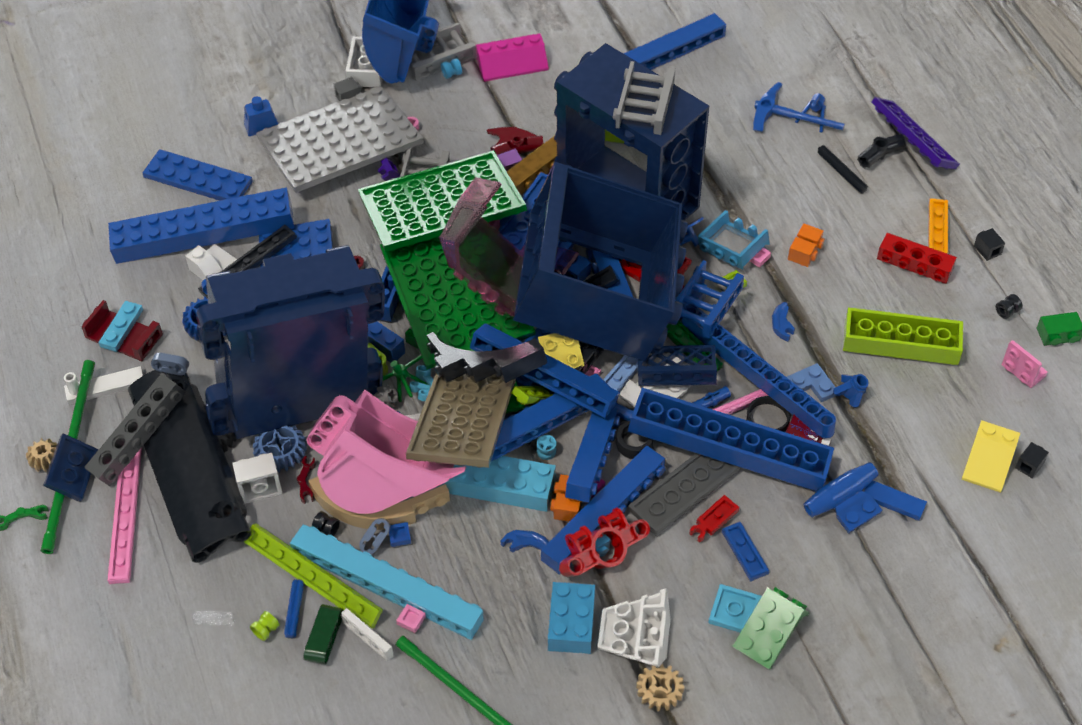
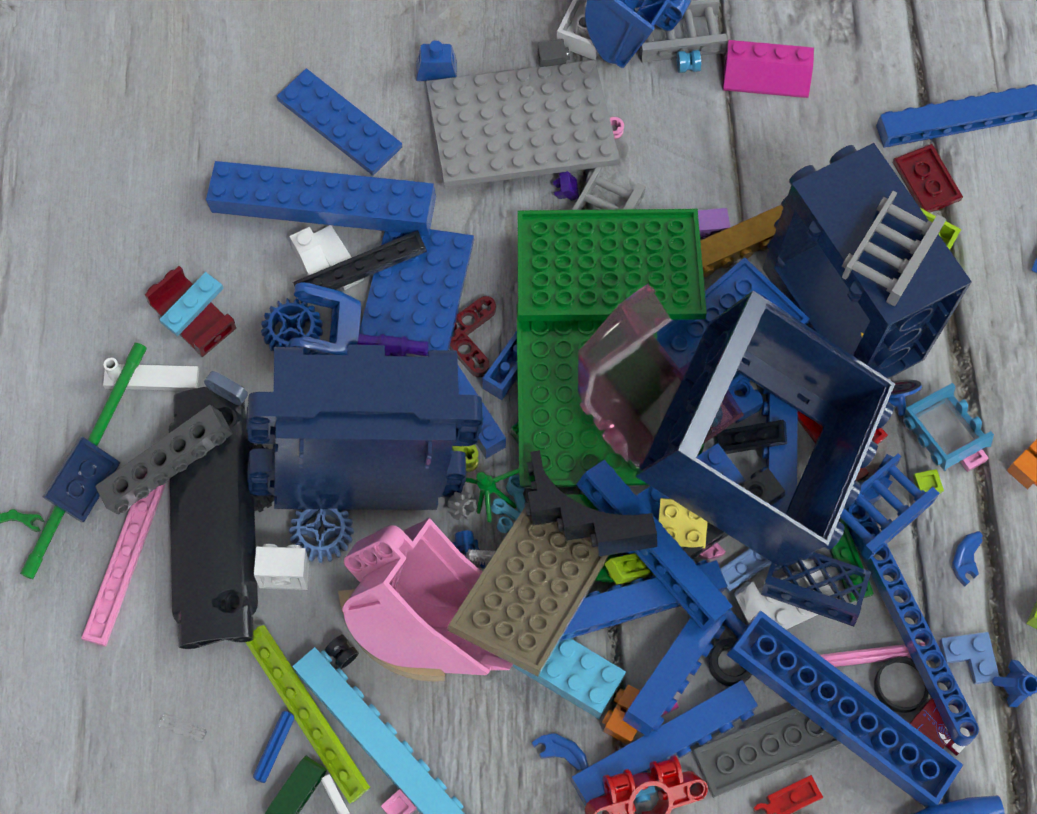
camera: 15 degrees right, 15 degrees up
tan gear [26,438,57,472] -> none
lime wheel [249,611,280,641] -> none
dark red piece [297,456,316,504] -> none
sand blue beam [359,518,390,554] -> none
blue plate [389,522,411,547] -> none
dark red pin [487,127,543,155] -> none
medium azure wheel [537,435,556,460] -> none
blue pin [692,386,731,408] -> none

